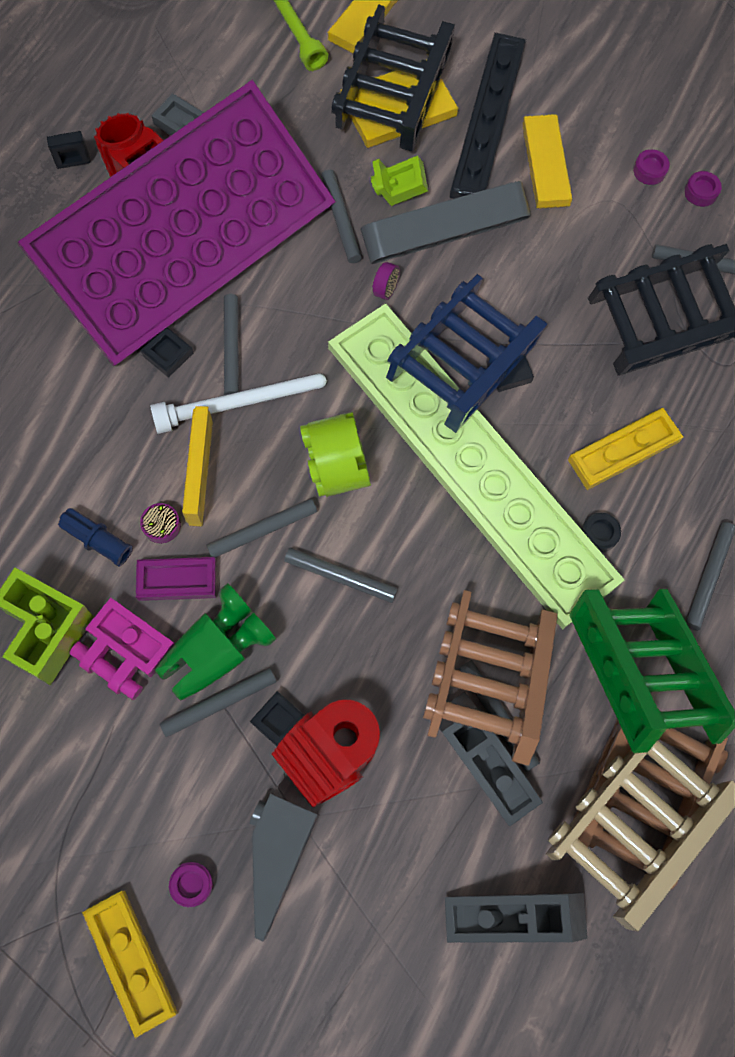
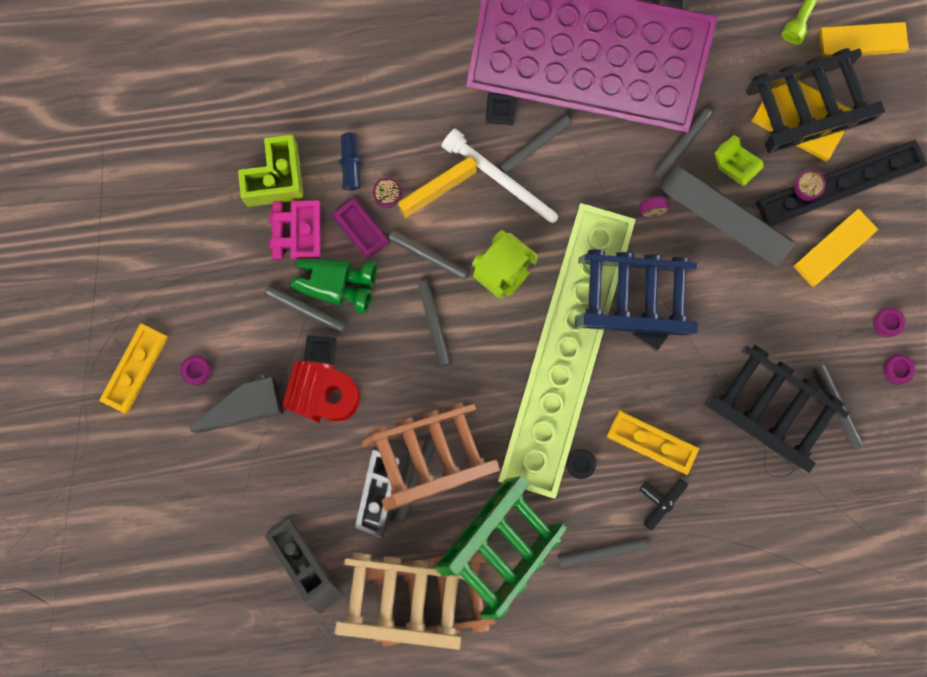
camera: 60 degrees right, 10 degrees up
none -> black piece [639,478,688,530]
none -> tile [794,170,826,201]

